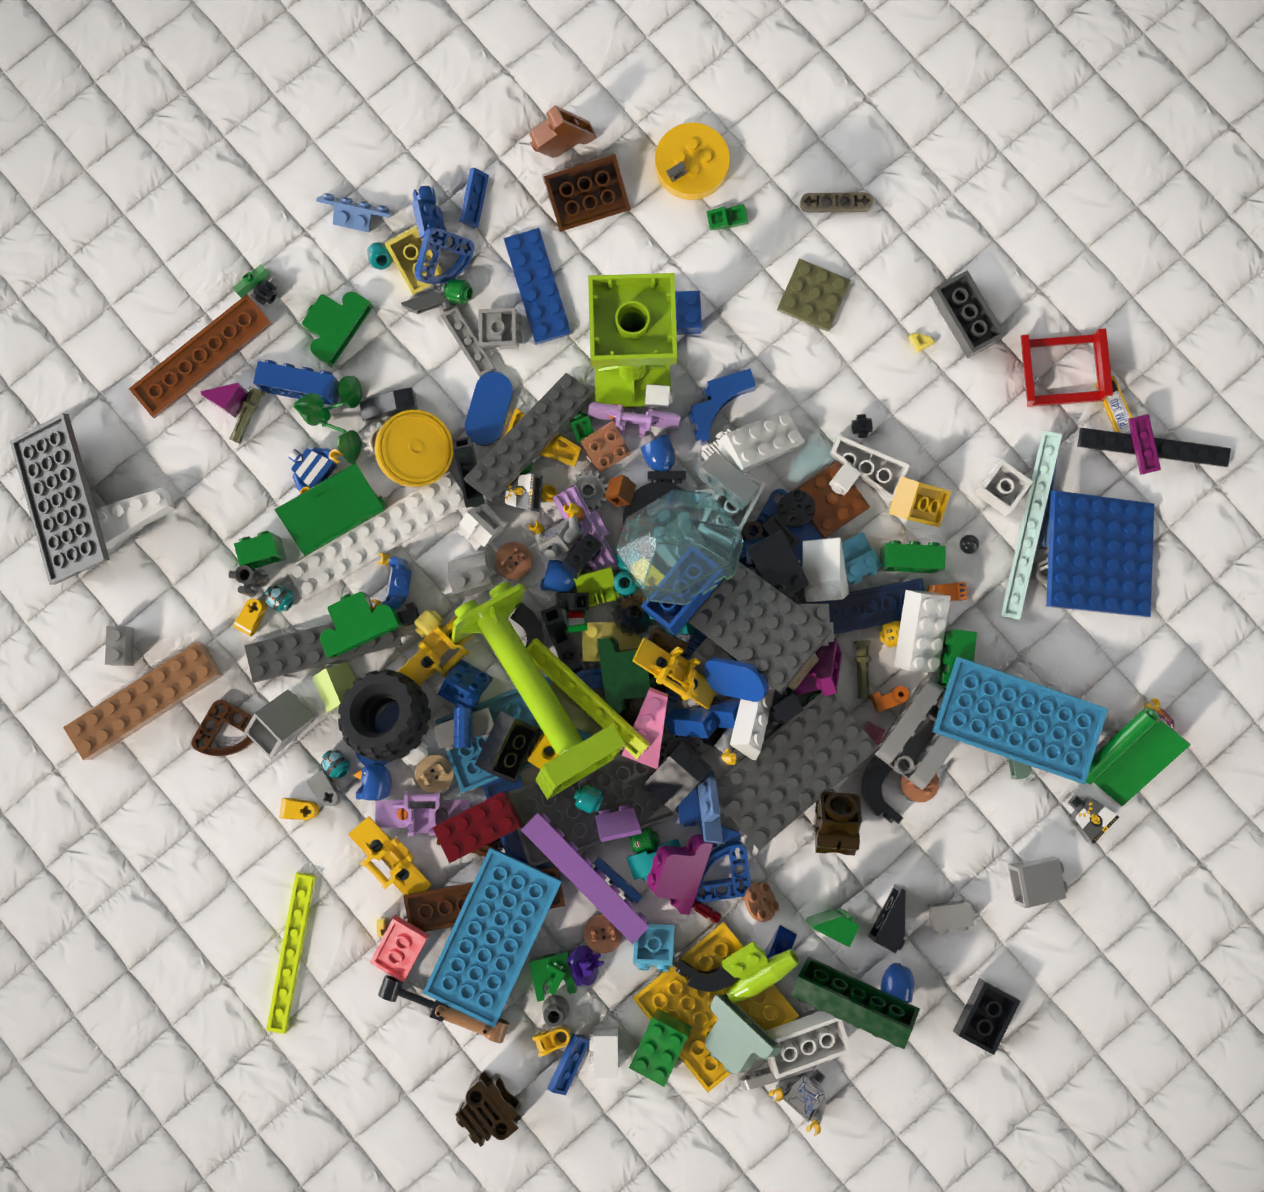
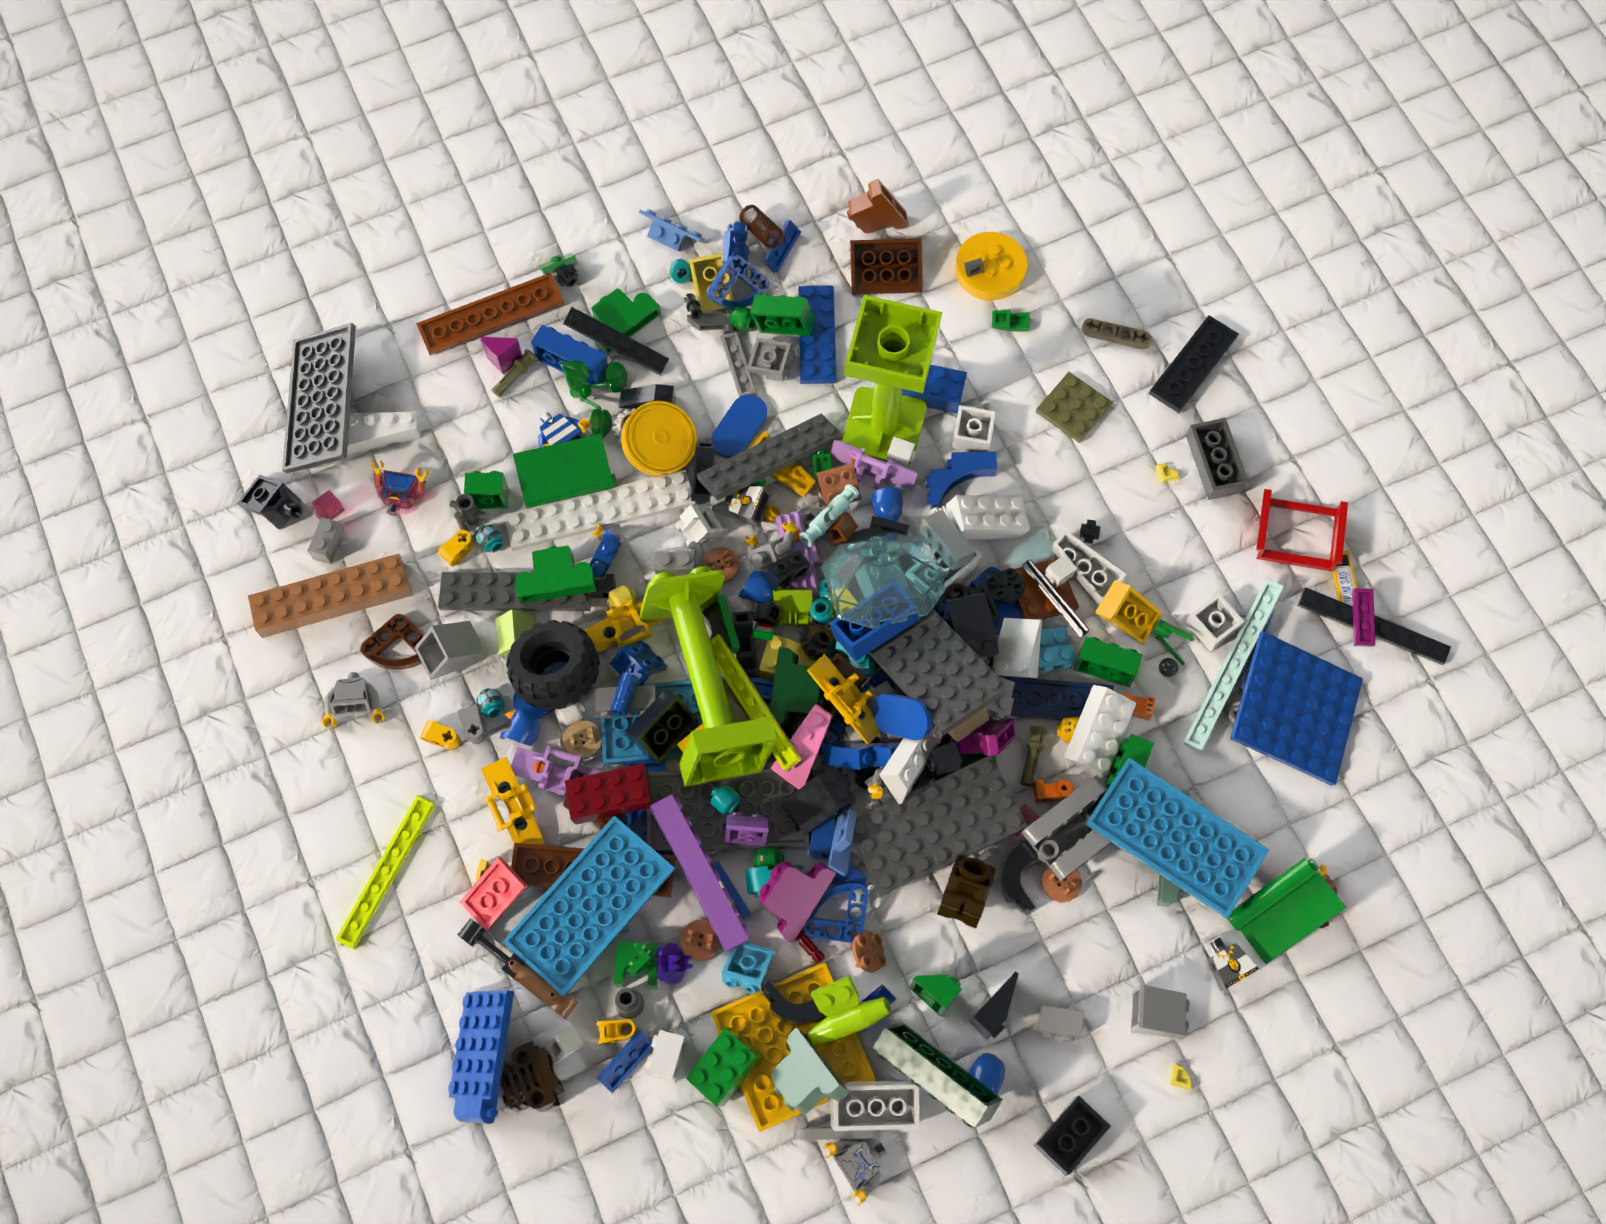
camera: 15 degrees right, 15 degrees down
none -> black plate [237,474,303,530]
none -> clear pink brick [311,490,345,520]
none -> light grey torso [322,672,385,728]
none -> torso [370,461,430,516]
none -> plate [448,990,514,1124]
none -> white brick [545,1027,584,1063]
none -> black plate [563,307,669,376]
none -> black pin [684,293,703,319]
none -> green tile [715,594,740,654]
none -> reddish brown piece [739,205,784,249]
none -> green brick [750,294,815,336]
none -> light aqua piece [799,484,859,547]
none -> white brick [951,405,996,452]
none -> axle [1022,559,1089,637]
none -> black plate [1149,315,1239,413]
none -> green plant [1153,619,1194,665]
none -> light yellow tile [1170,1063,1192,1090]

